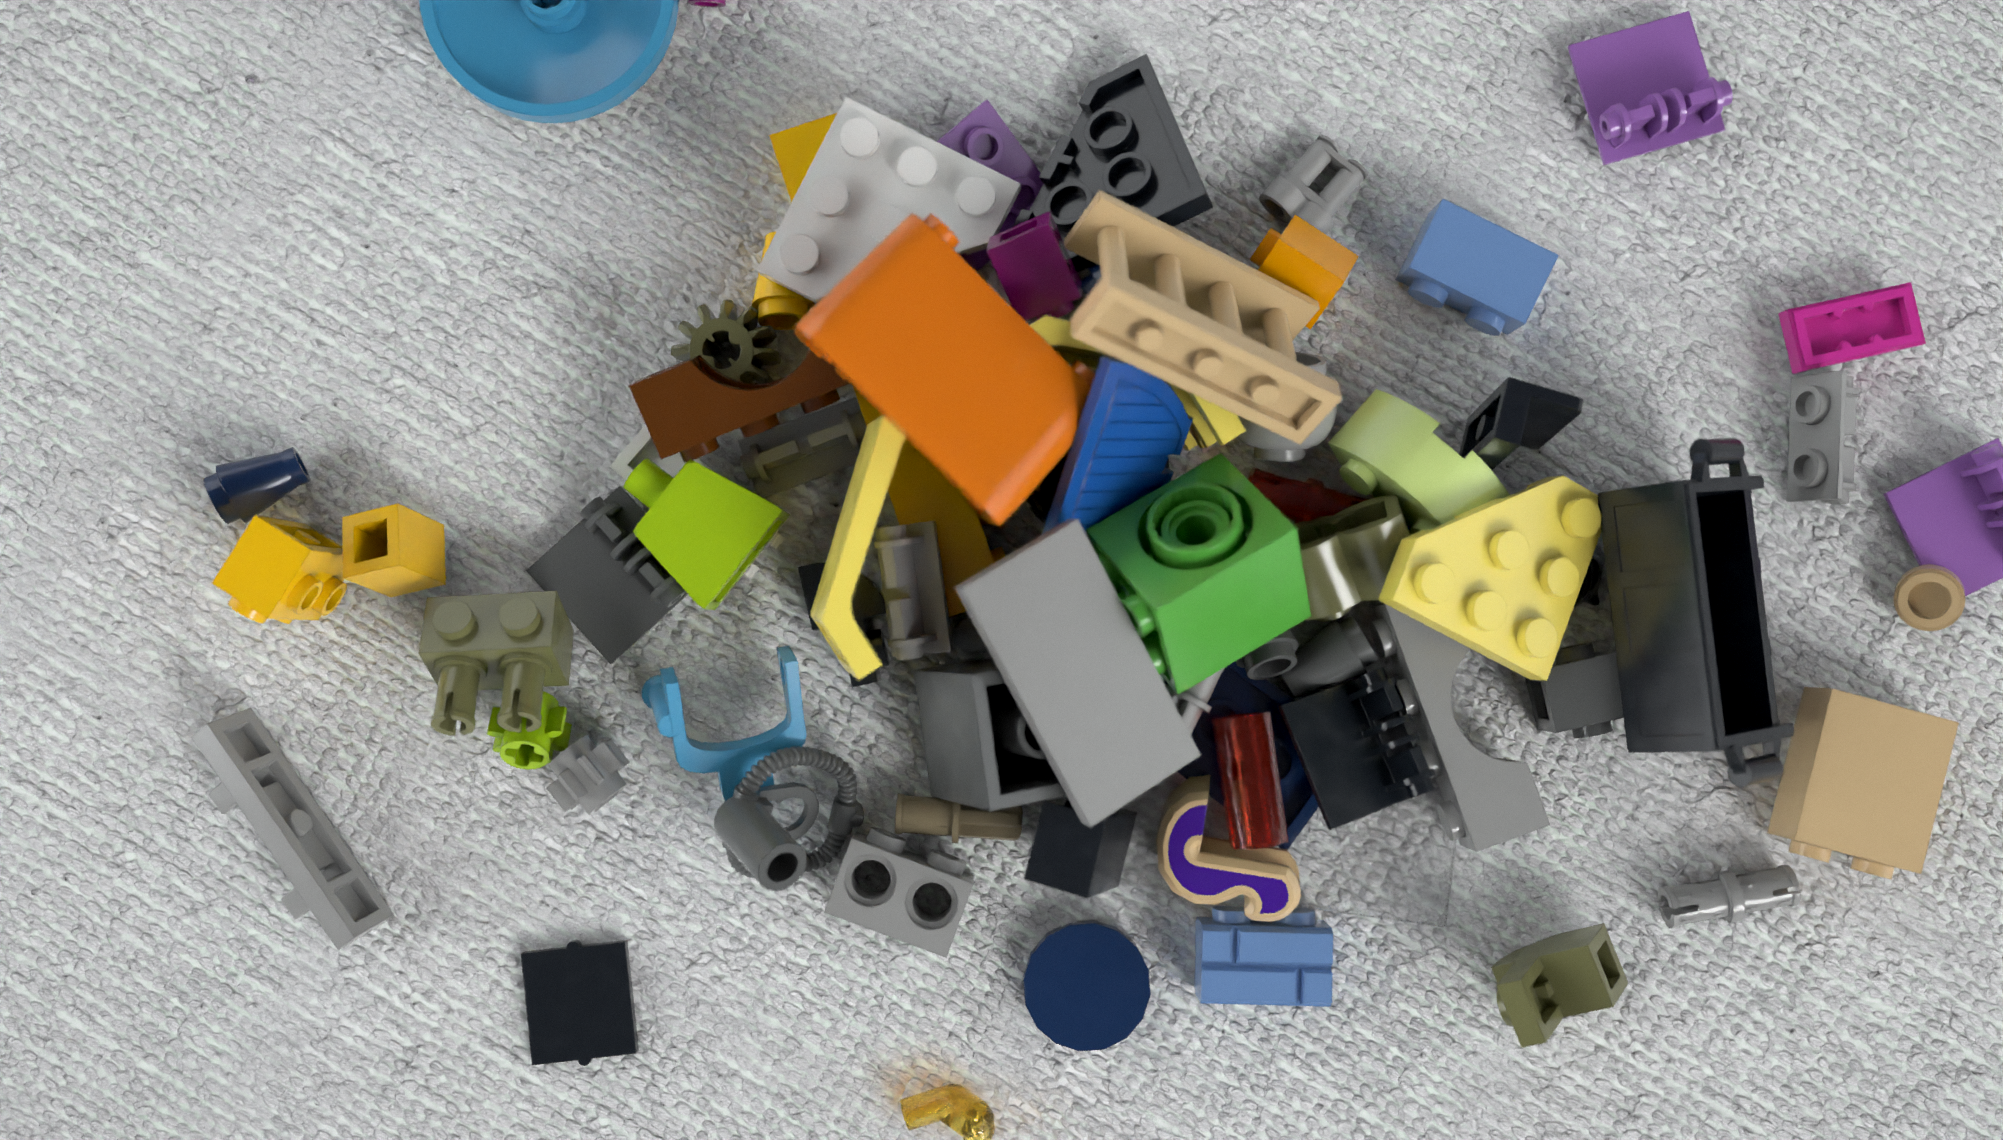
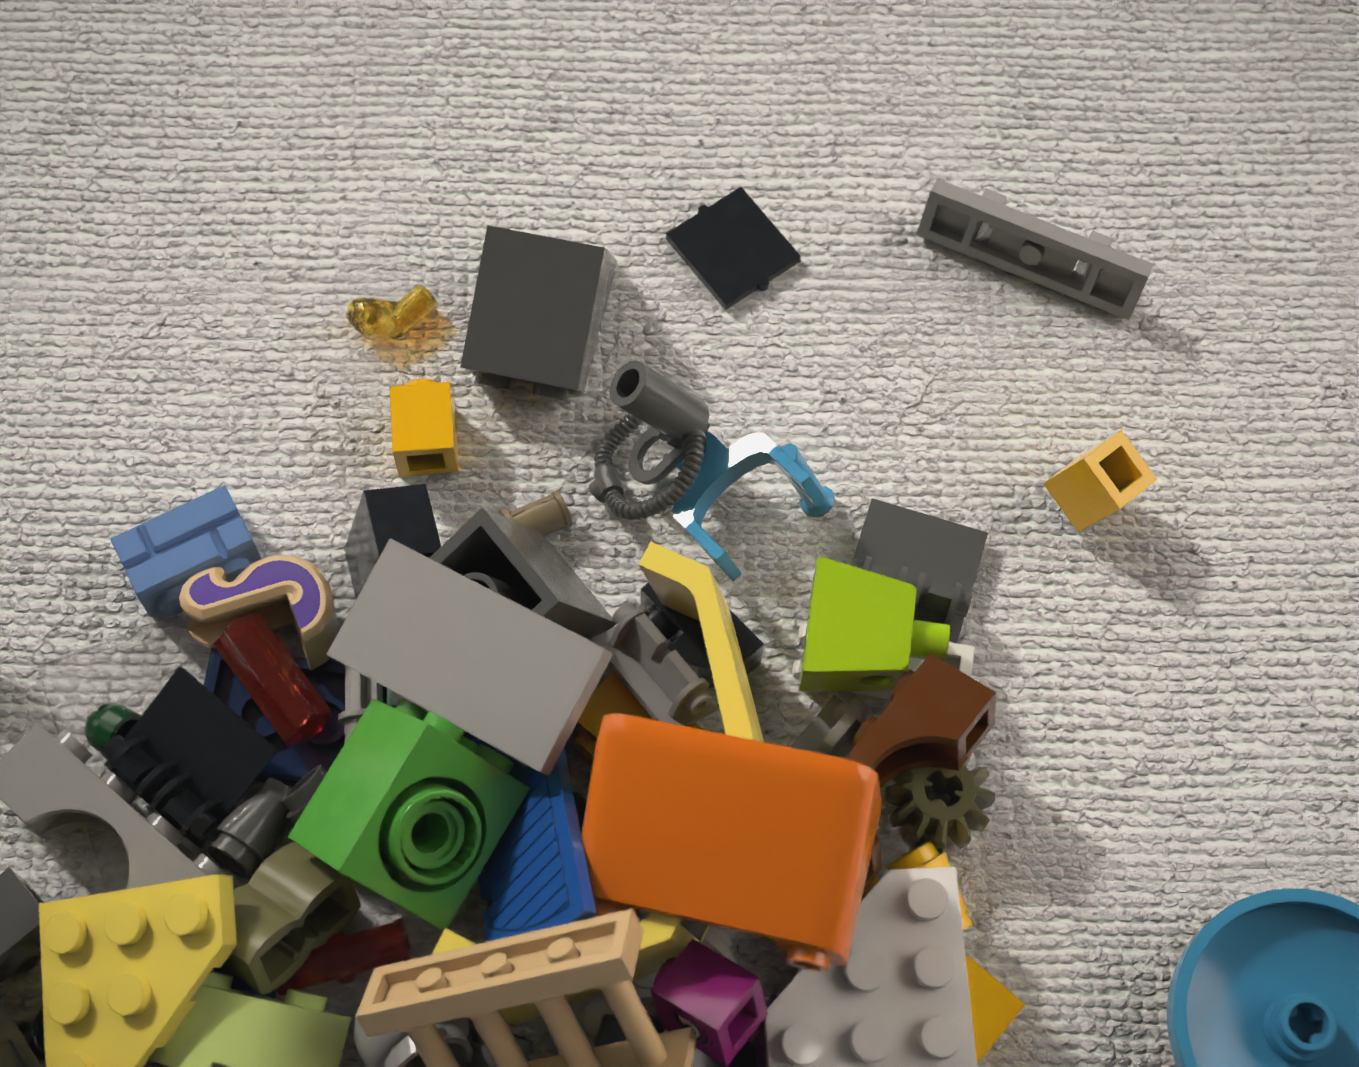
camera: 145 degrees right, 20 degrees down
dark blue cone [203,447,311,524] -> none
yellow brick [212,515,347,624] -> none
olive brick [418,591,574,736] -> none
lime gear [487,691,572,770] -> none
light grey gear [546,735,630,815] -> none
light grey brick [824,827,975,958] -> none
dark blue tile [1023,920,1151,1051] -> none
none -> dark green hinge [84,703,141,753]
none -> yellow brick [389,379,459,477]
none -> dark grey slope [460,225,617,401]

